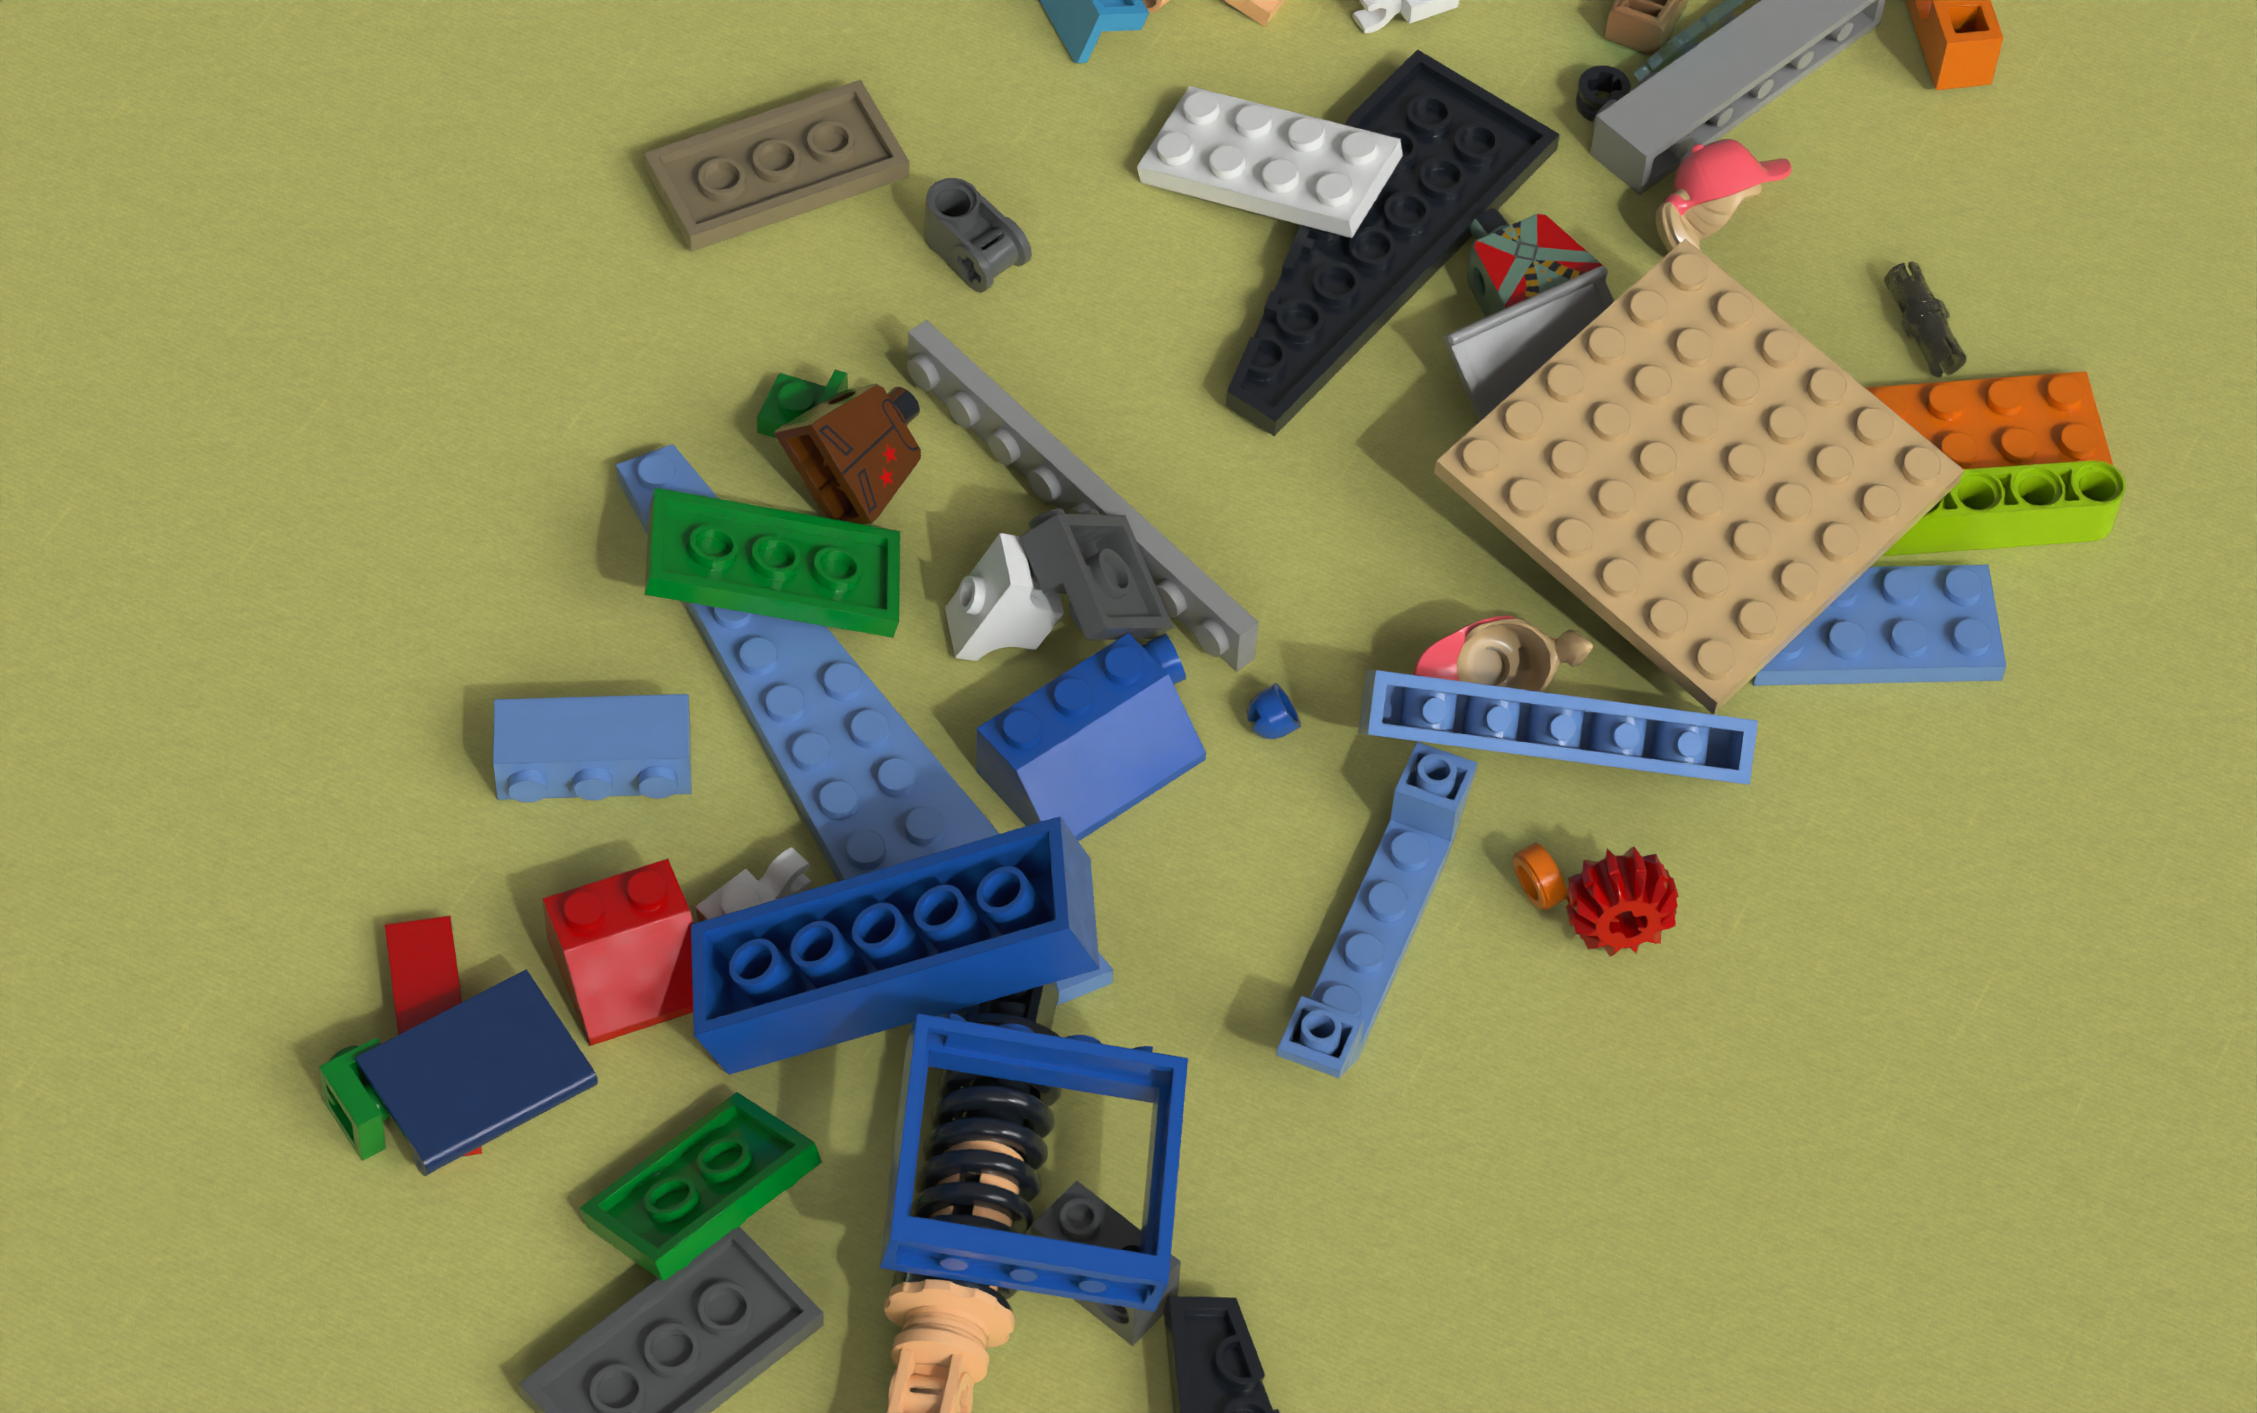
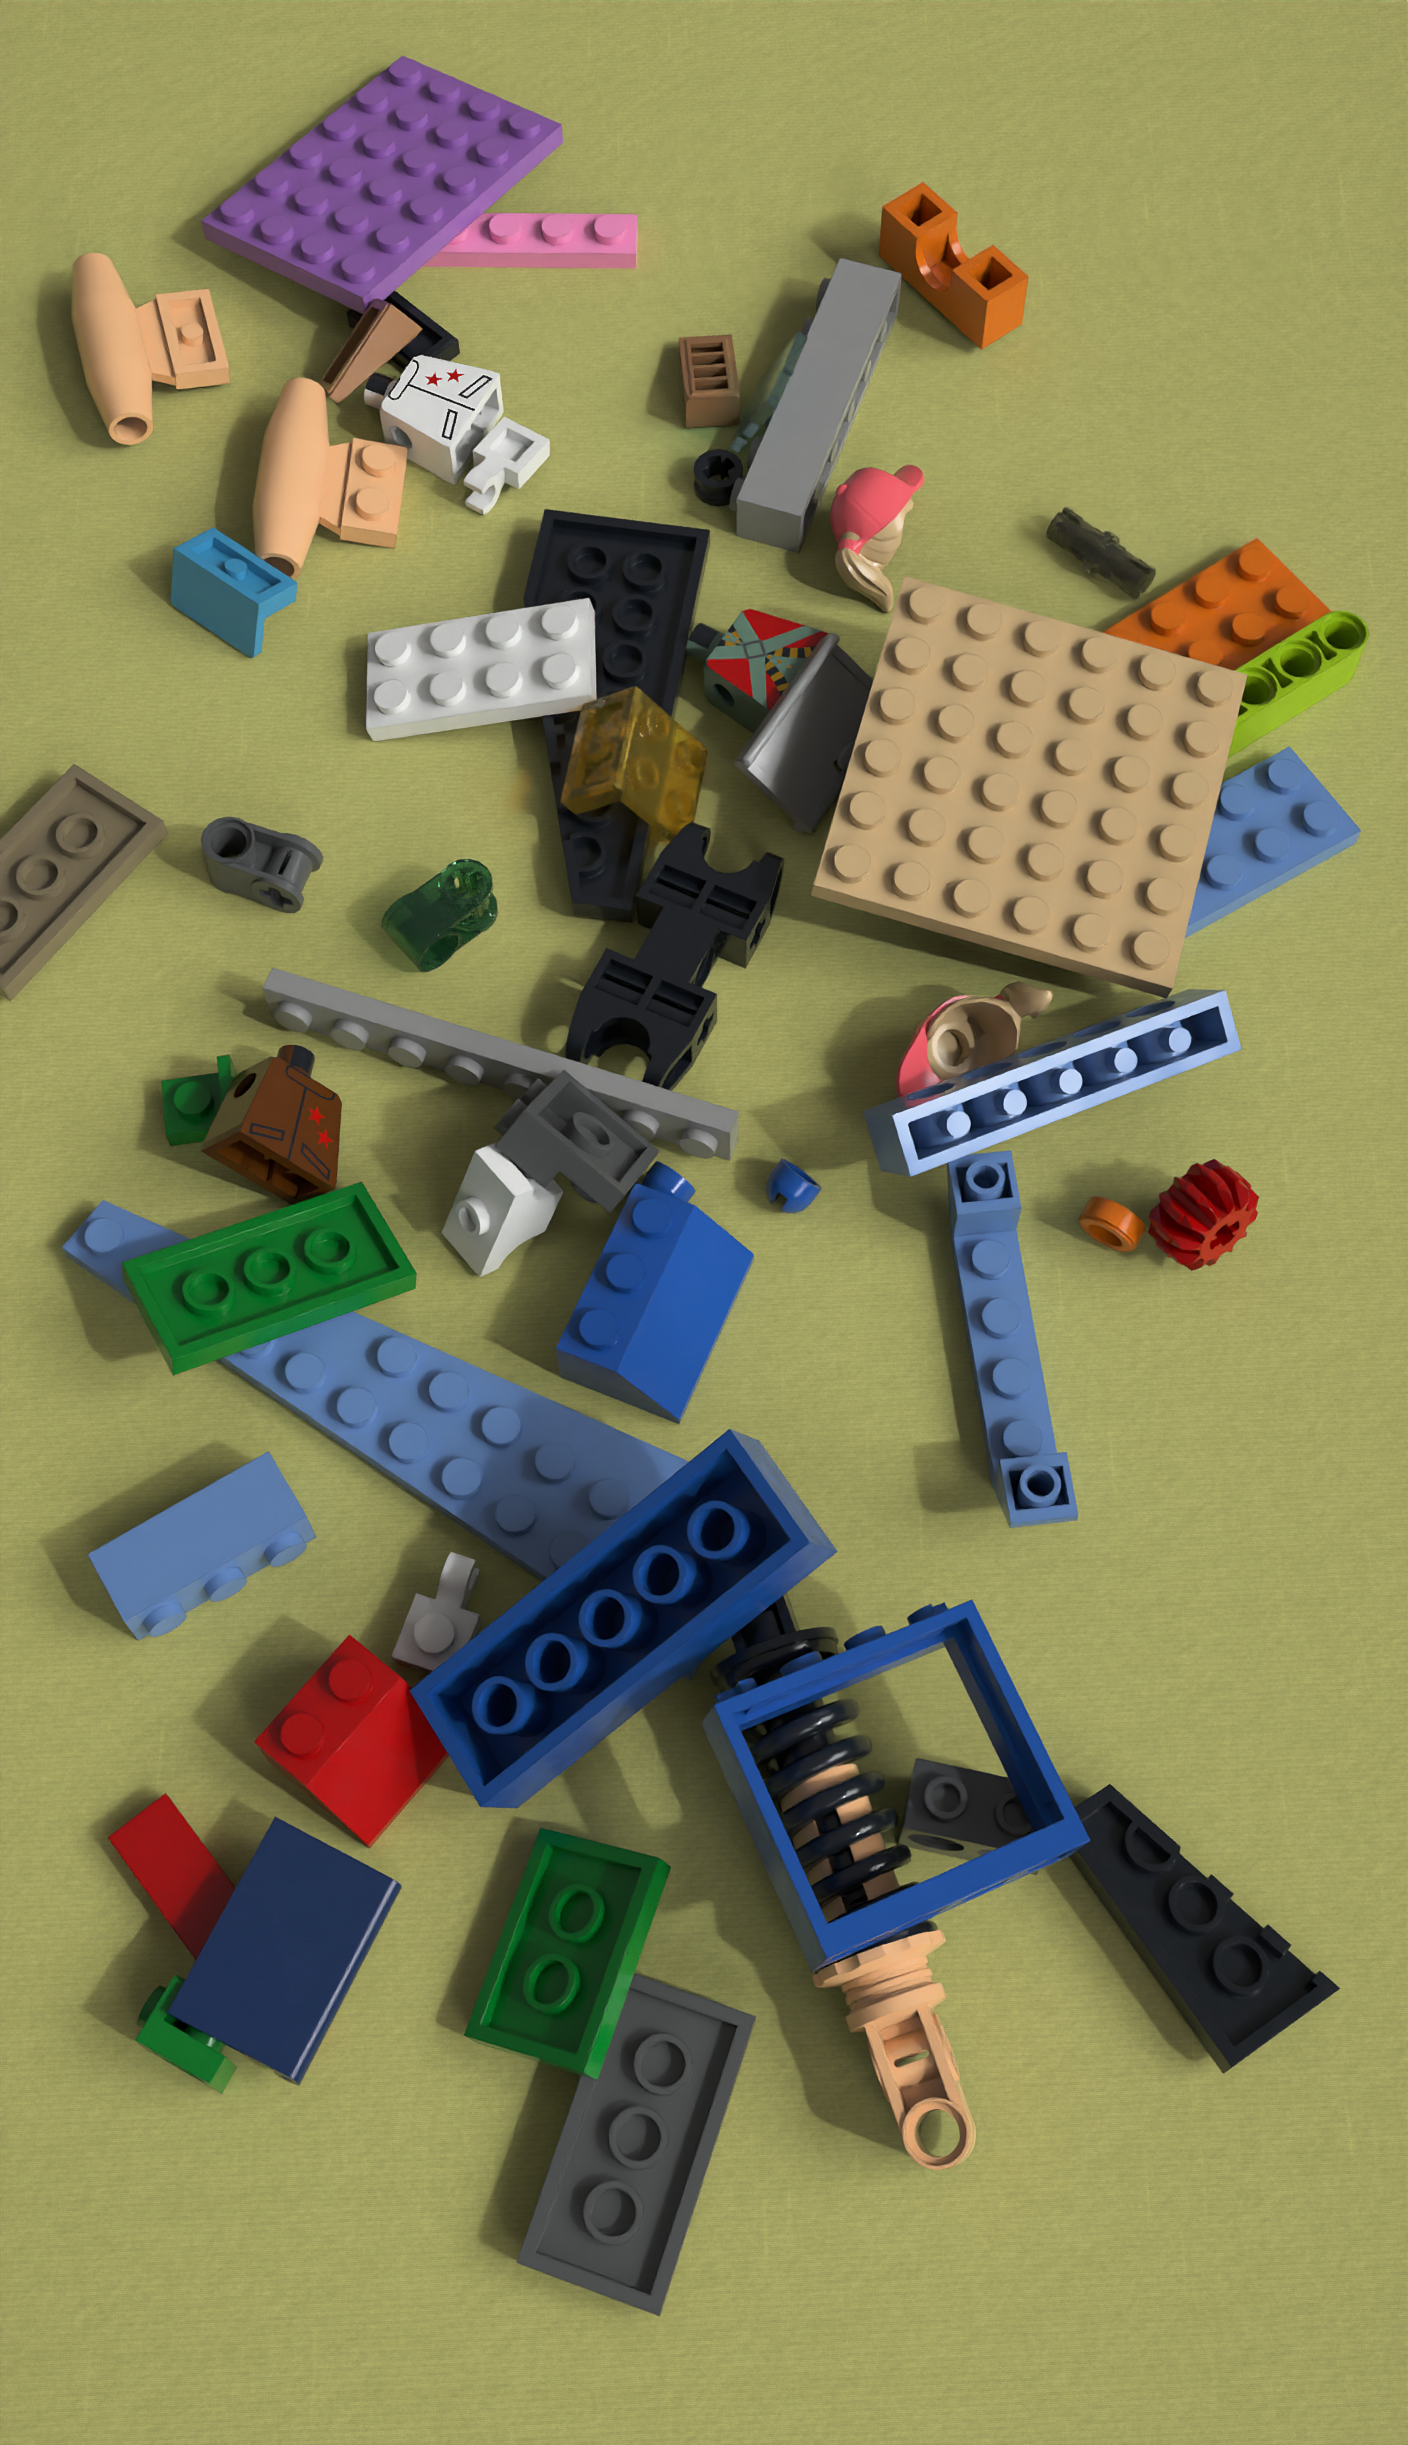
camera: 25 degrees left, 10 degrees up
none -> clear green piece [381,859,498,972]
none -> clear yellow bracket [561,686,708,841]
none -> black piece [565,822,784,1091]

